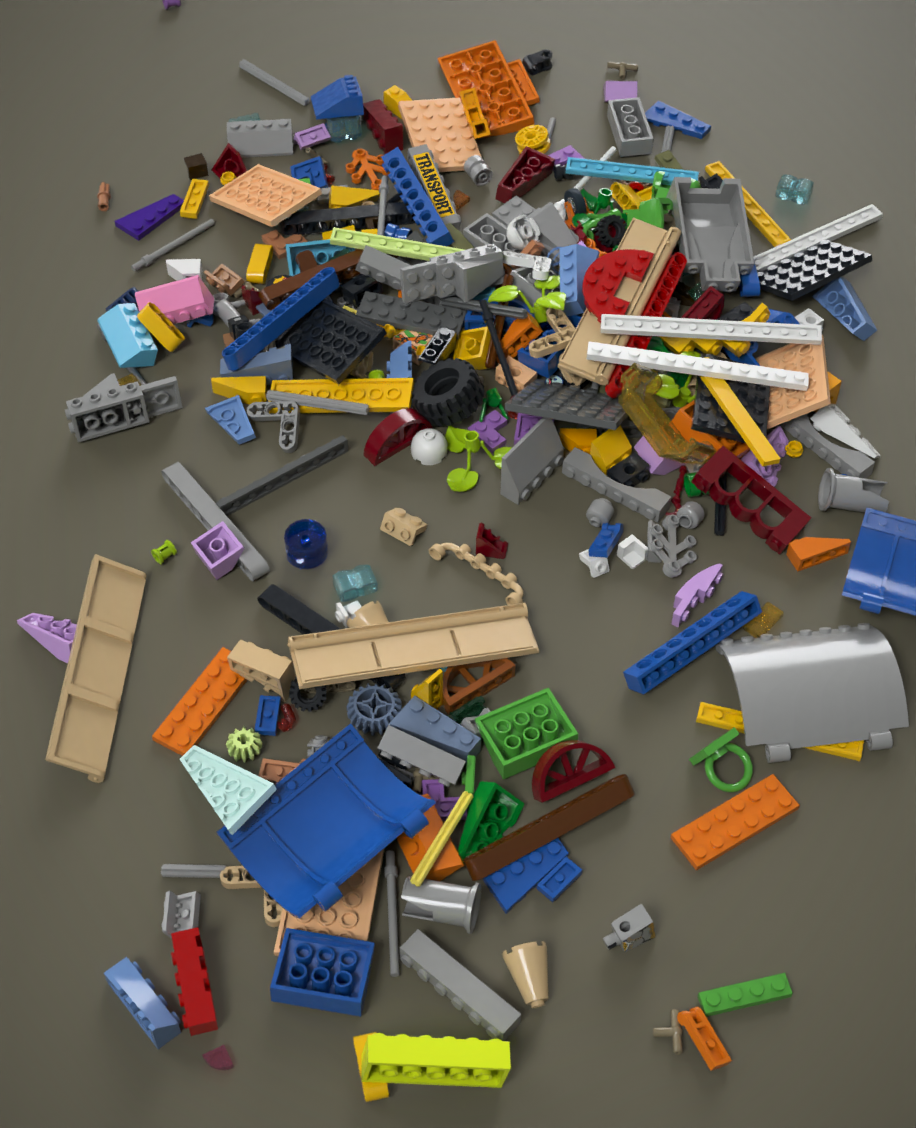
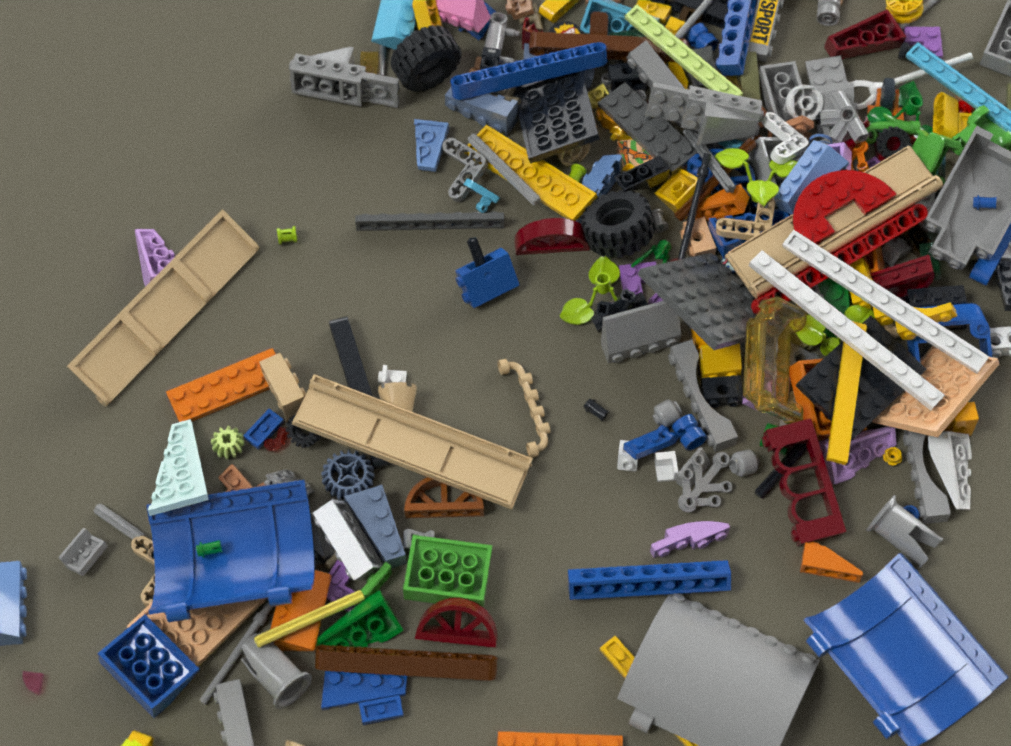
camera: 35 degrees right, 10 degrees up
light grey beam [161,462,270,581] -> none
red wedge [171,927,218,1036] -> none
lavender slope [191,521,244,580] -> none
yellow slope [211,376,267,405] -> none
clear blue wheel [284,519,328,569] -> none
clear light blue brick [333,565,378,602] -> none
tan bracket [380,508,428,546] -> none
white cylinder [411,428,447,465] -> none
yellow slope [411,669,443,710] -> none
clear green hinge [446,696,486,726] -> none
clear orange tile [453,189,470,209] -> none
dark red slope [476,523,508,559] -> none
dark red piece [666,465,687,516] -> none
bright green tile [689,727,753,792] -> none
clear yellow plate [743,602,784,638] -> none
none -> green pin [196,540,222,558]
none -> black tyre [390,25,461,92]
none -> blue piece [455,237,520,308]
none -> medium azure piece [463,178,500,213]
none -> black pin [583,398,609,421]
none -> black piece [591,289,648,333]
none -> blue wheel [672,414,707,451]
none -> light grey piece [820,90,870,144]
none -> blue pin [973,195,997,210]

